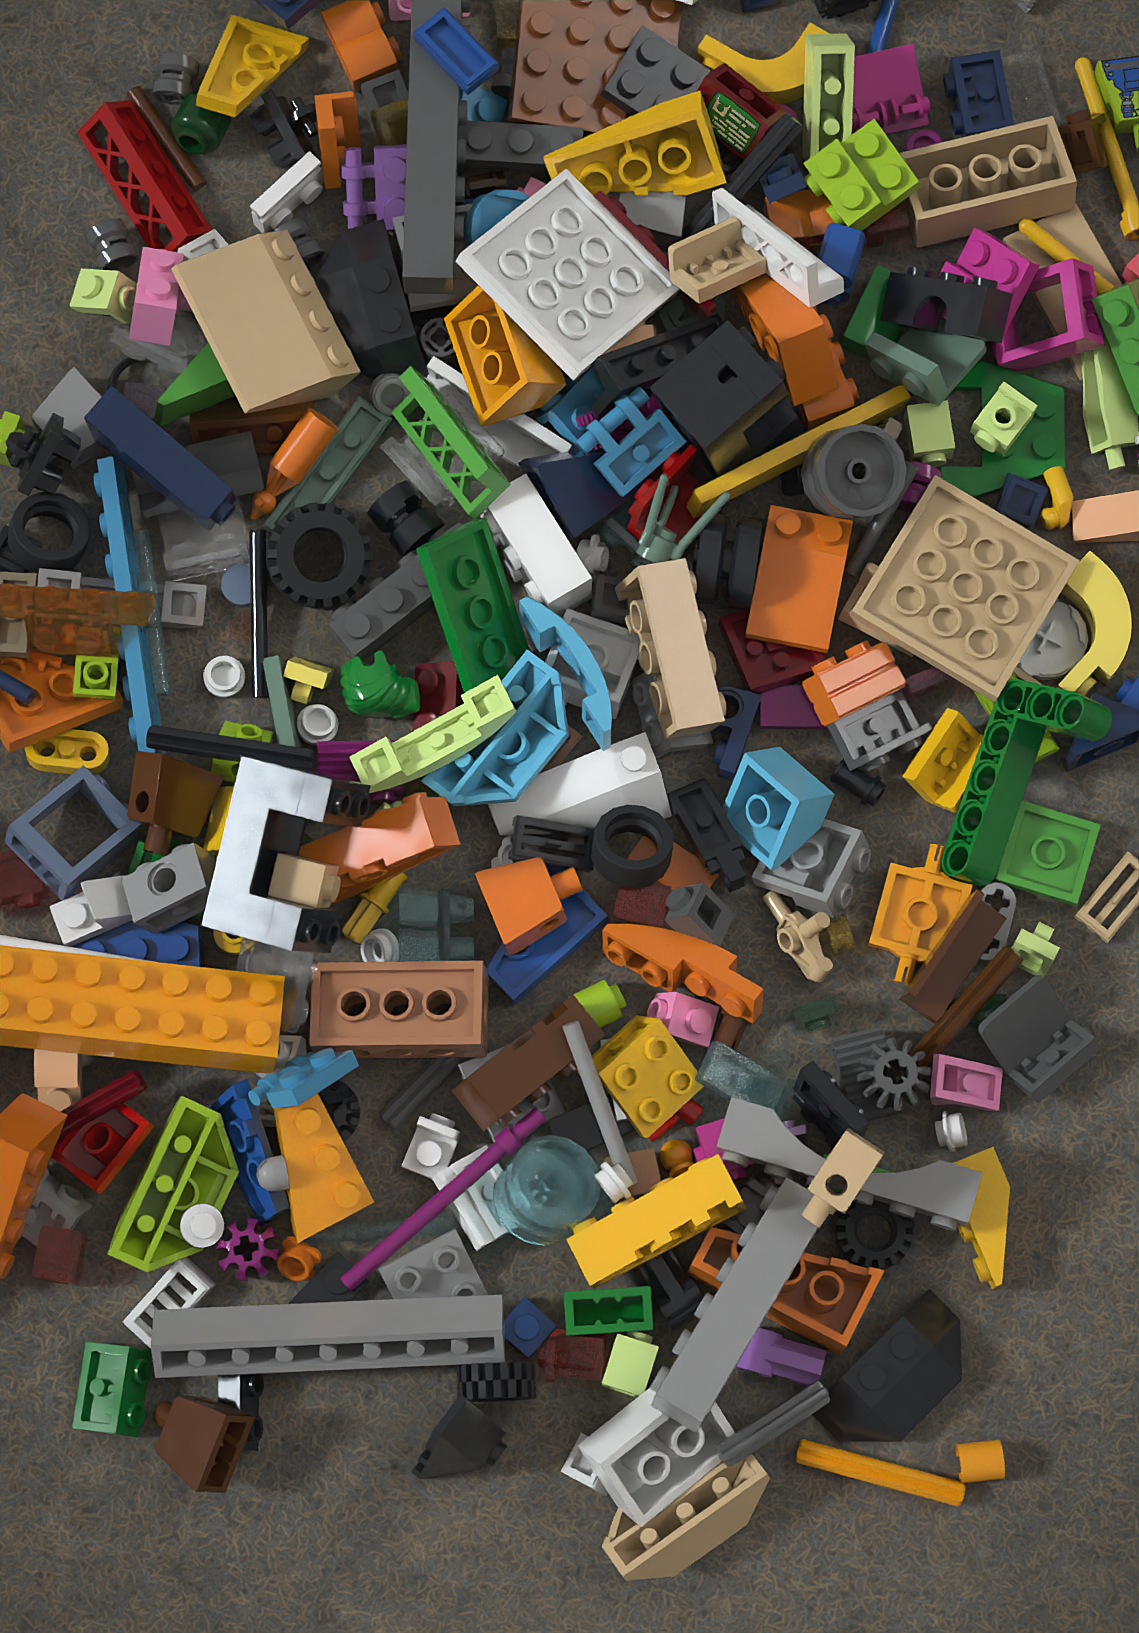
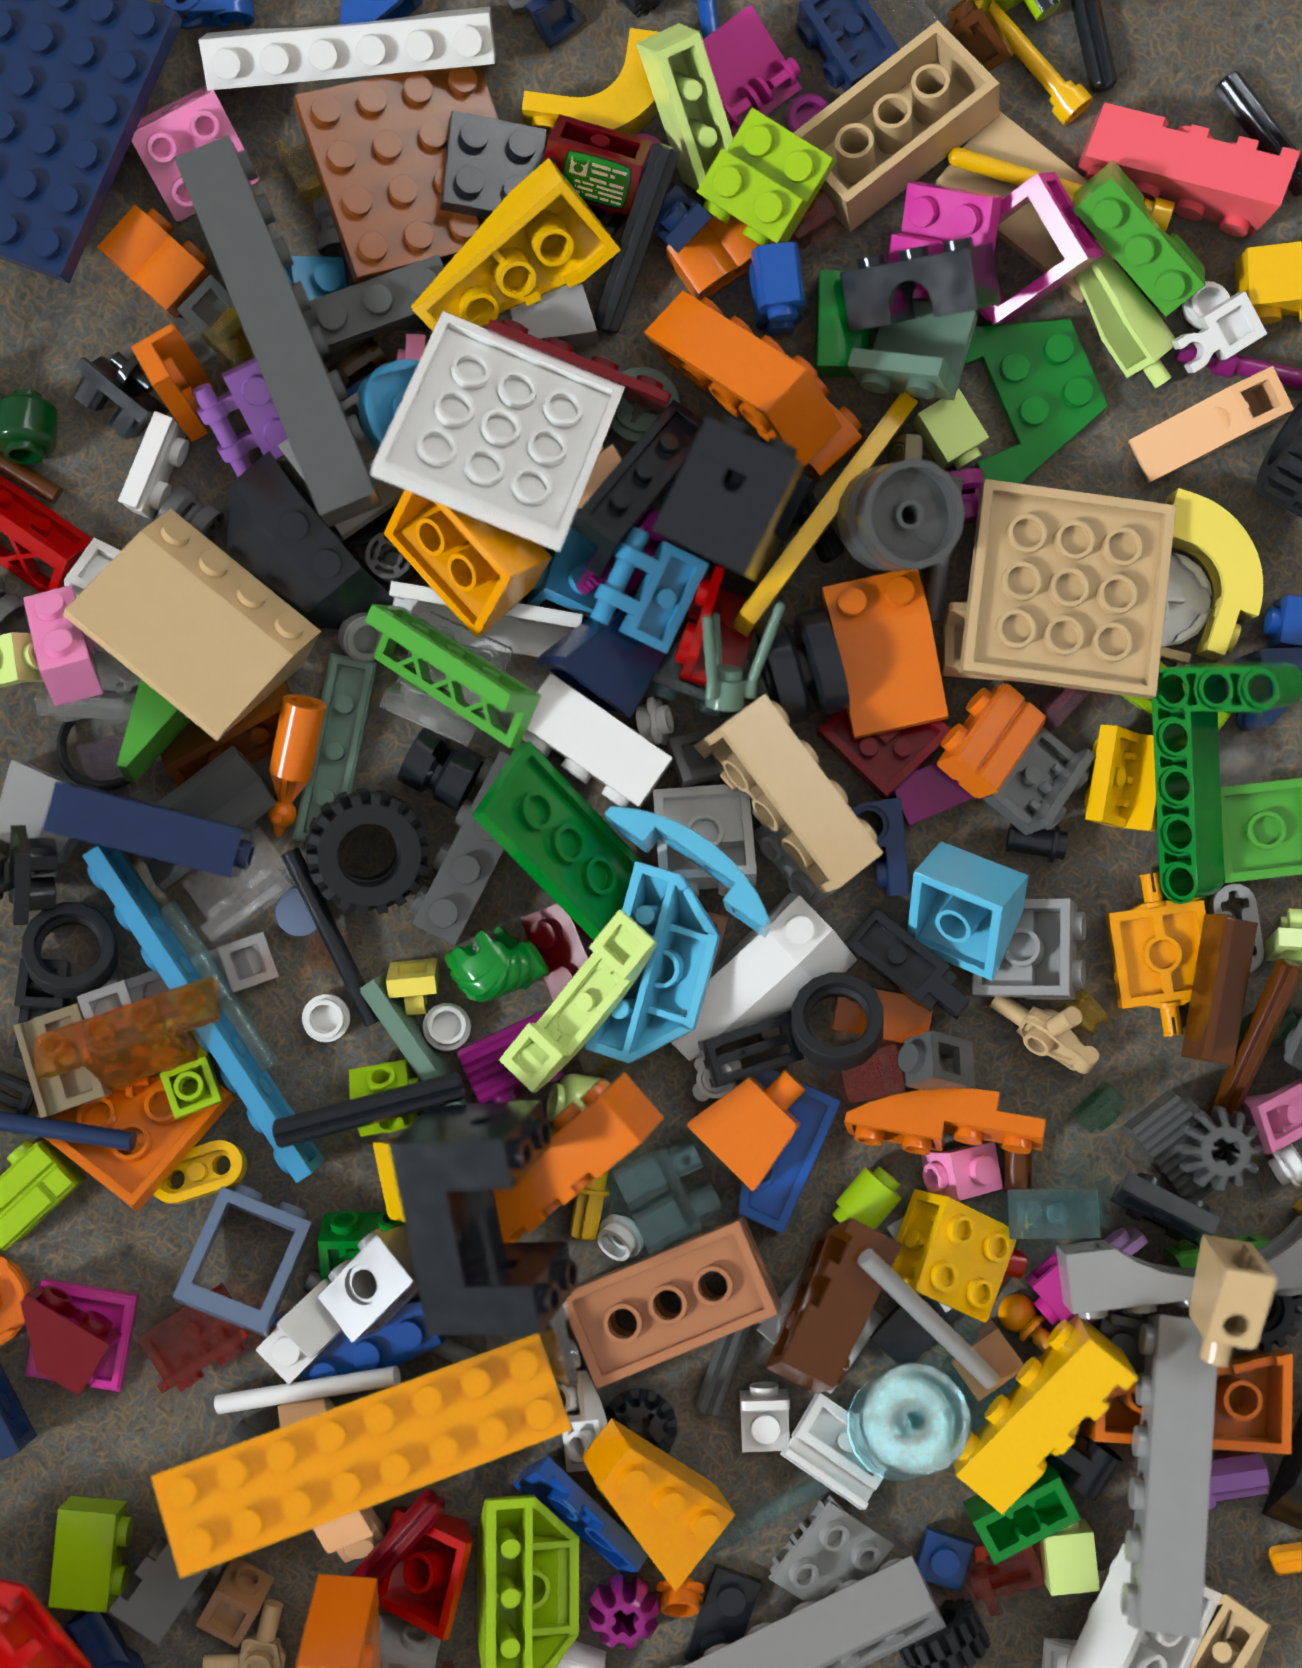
camera: 25 degrees left, 10 degrees up
reddish brown torso [127,751,223,857] -> none
white plate [180,1204,224,1247] -> none
yellow wing [196,14,309,117] -> none
dark azure plate [248,1048,359,1108] -> none
light grey hinge [256,1155,289,1192] -> none
tan brick [268,853,341,908] -> none
magenta bar [340,1107,547,1291] -> none
blue tile [413,7,499,95] -> none
white plate [594,1161,633,1203] -> none
tan bracket [668,217,767,304] -> none
white fence [712,188,844,308] -> none
dark grey axle [716,1381,830,1467] -> none
yellowish green brick [970,382,1037,456] -> none
dark blue tile [994,473,1048,527] -> none
yellow arm [1040,466,1074,530] -> none

